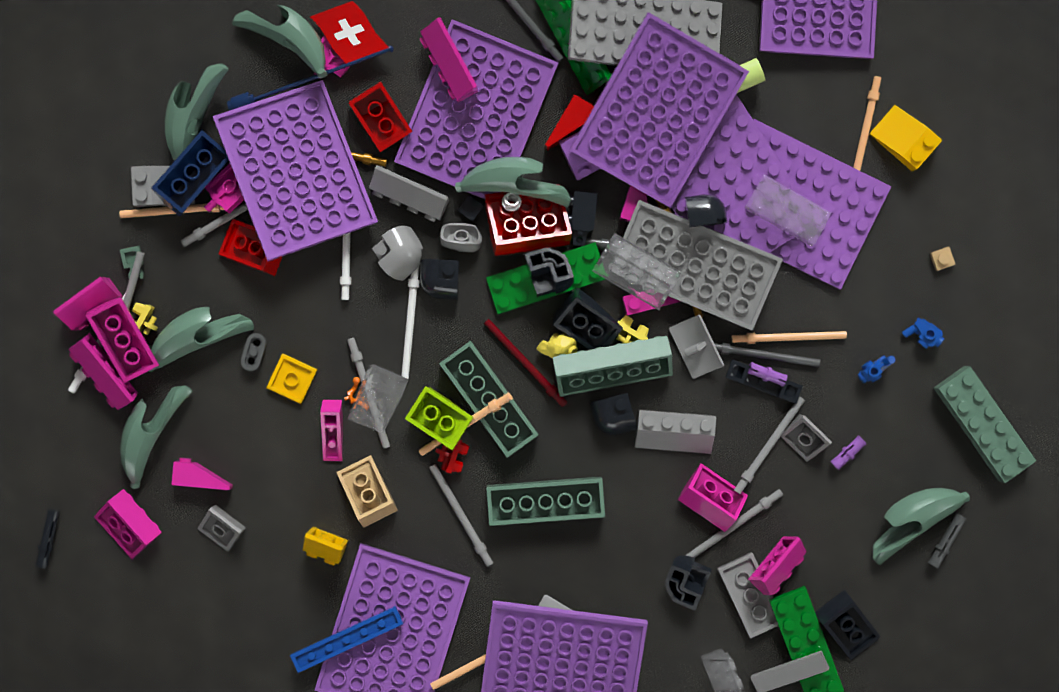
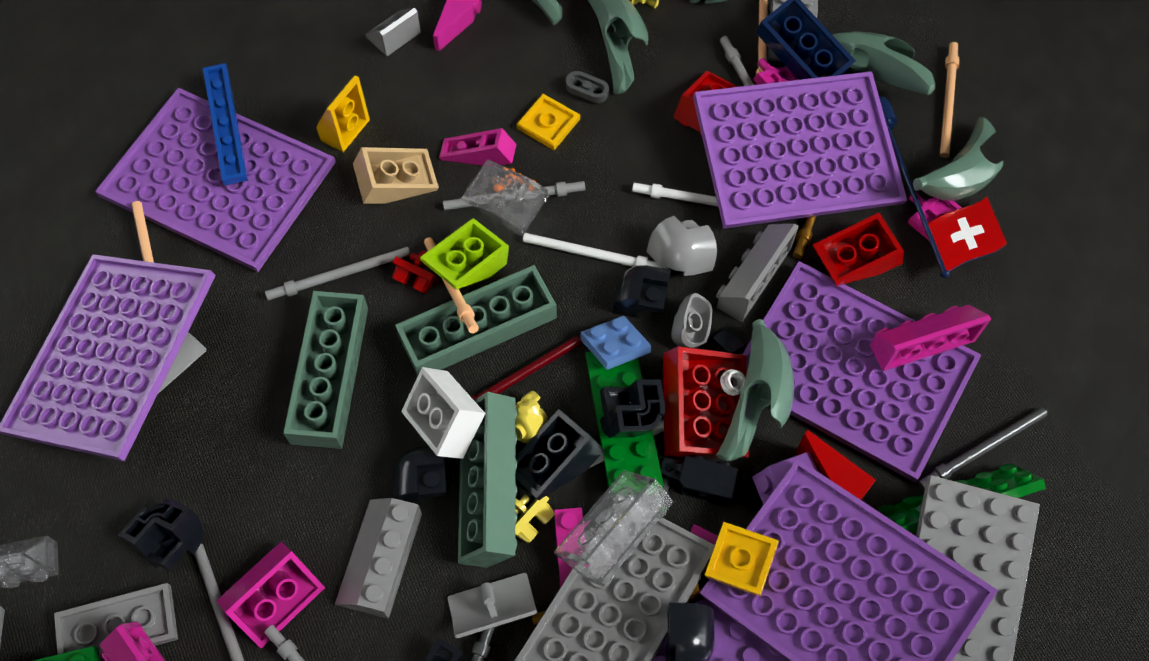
camera: 105 degrees right, 25 degrees down
none -> white brick [401,367,485,459]
none -> medium blue plate [581,316,651,370]
none -> yellow plate [705,522,779,597]
none -> light nougat bar [940,42,959,158]

